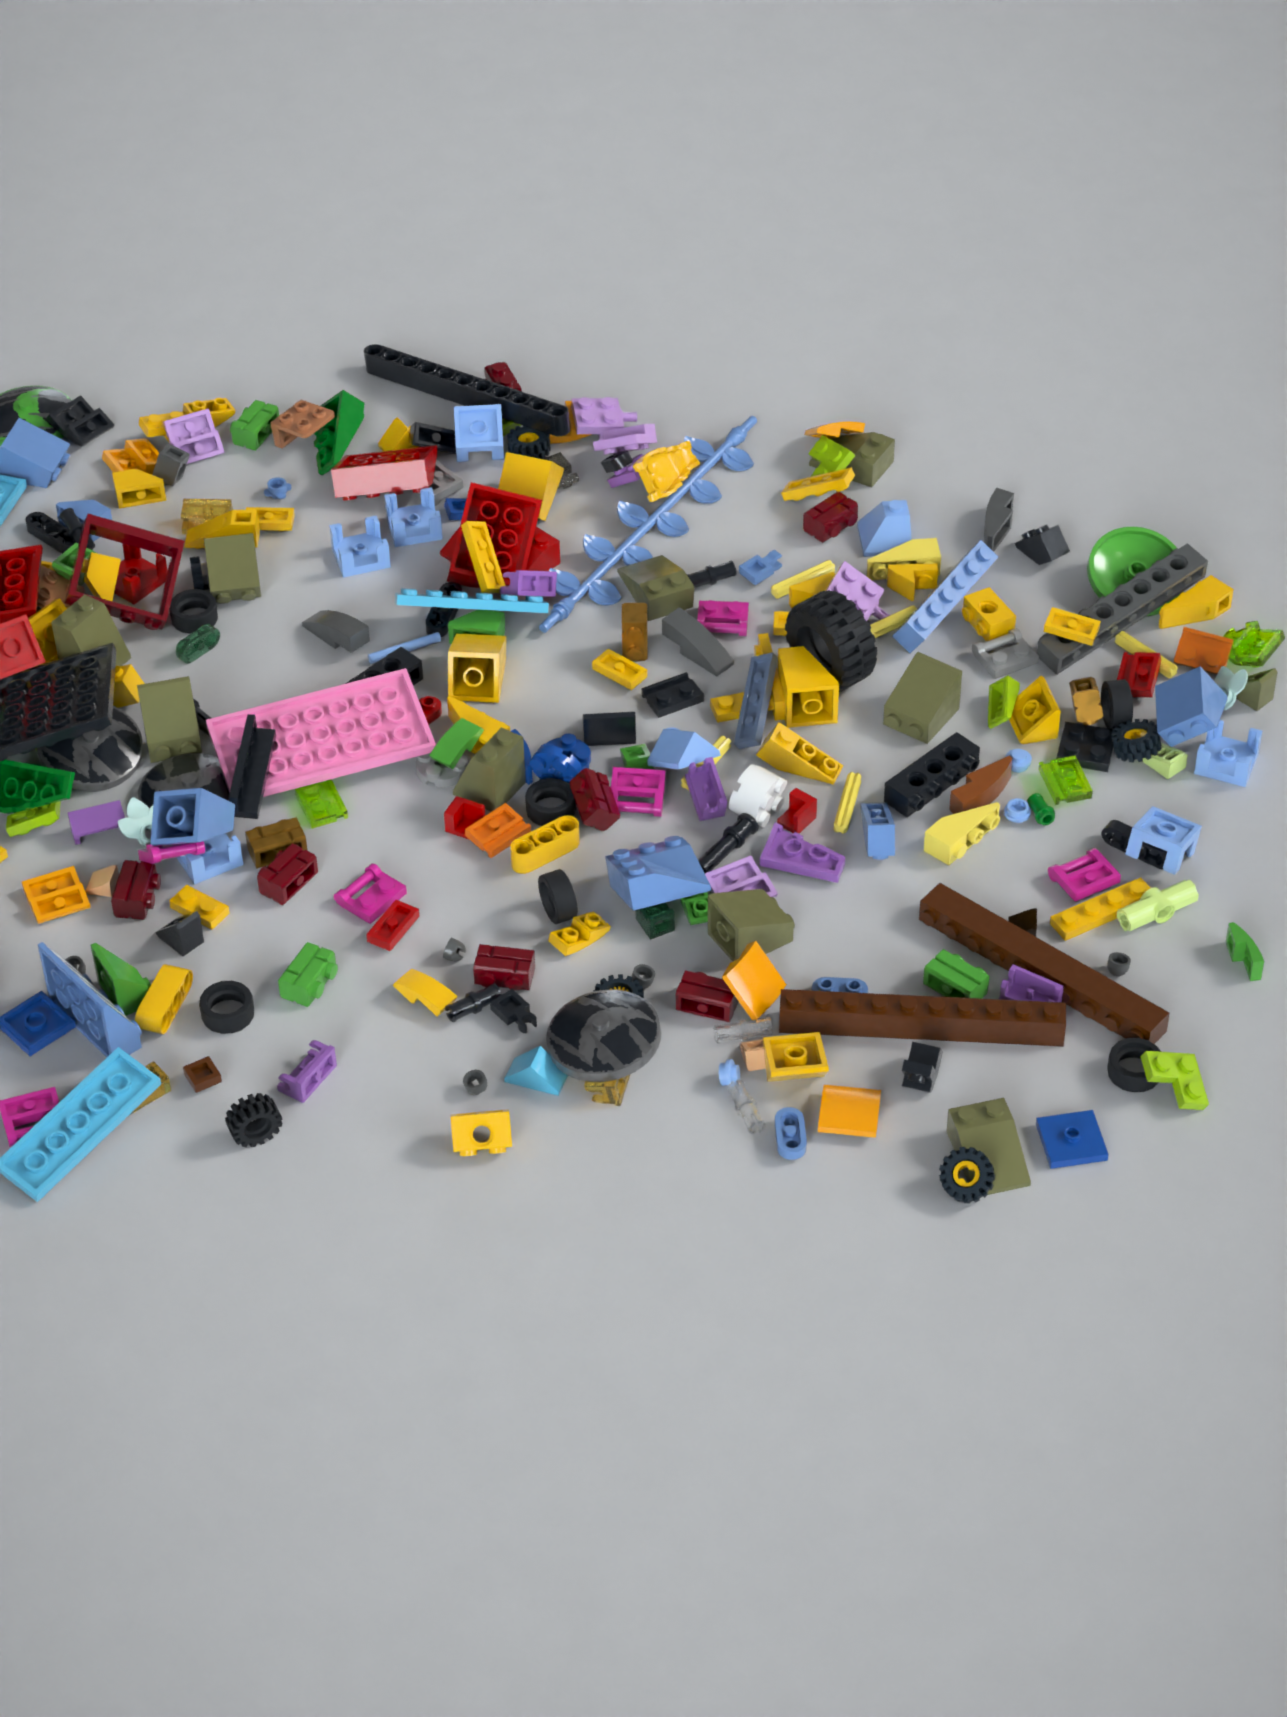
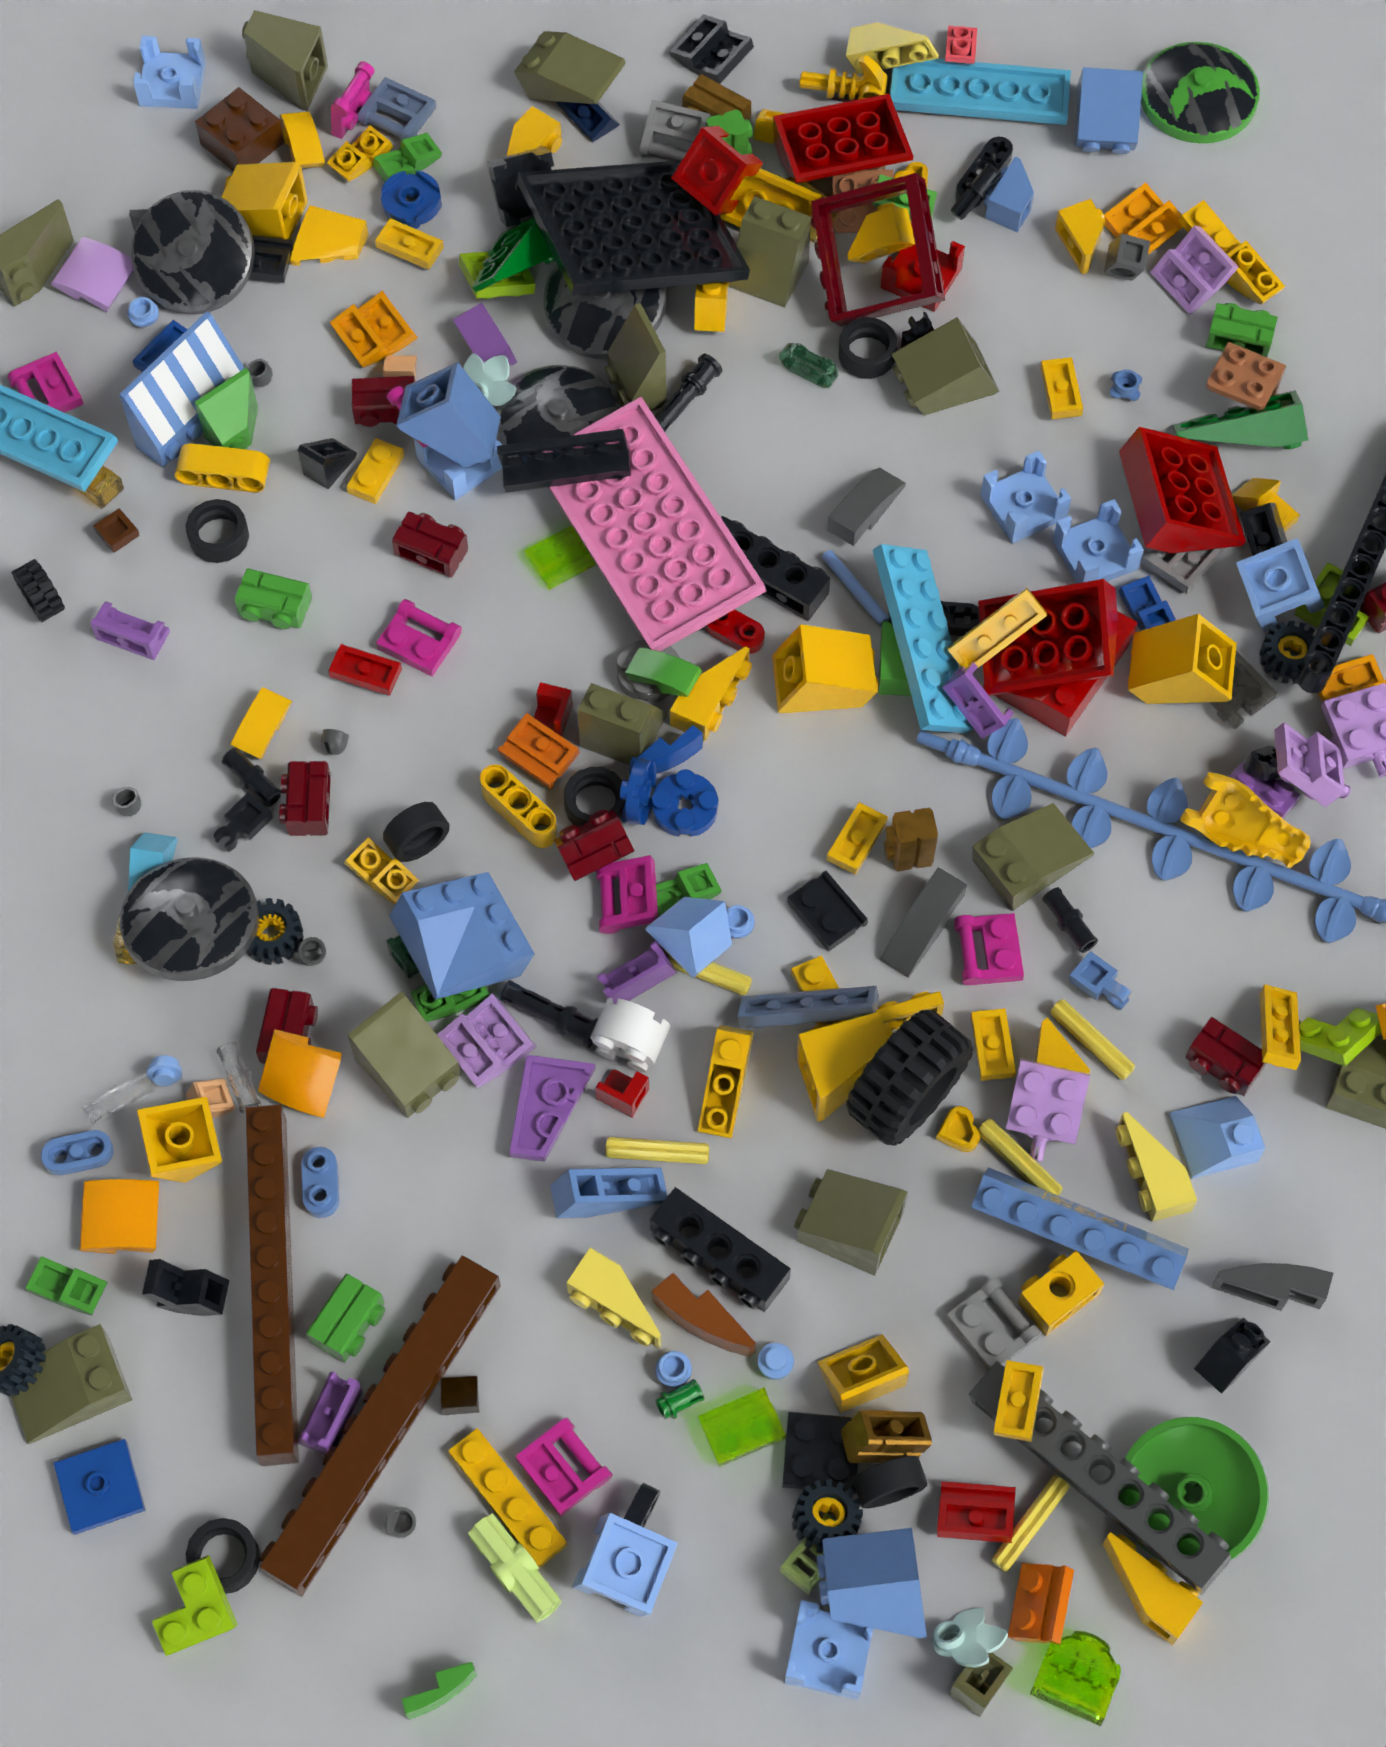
camera: 80 degrees right, 20 degrees up
black slope [46,395,114,447] -> none
clear yellow hinge [181,498,233,534] -> none
yellow slope [184,510,260,549] -> none
pearl gold brick [245,817,308,869] -> none
yellow brick [450,1109,512,1156] -> none
black slope [582,712,636,746] -> none
yellow slope [887,563,938,601] -> none
lime slope [988,675,1020,729] -> none
none -> bright green slope [25,1256,108,1316]

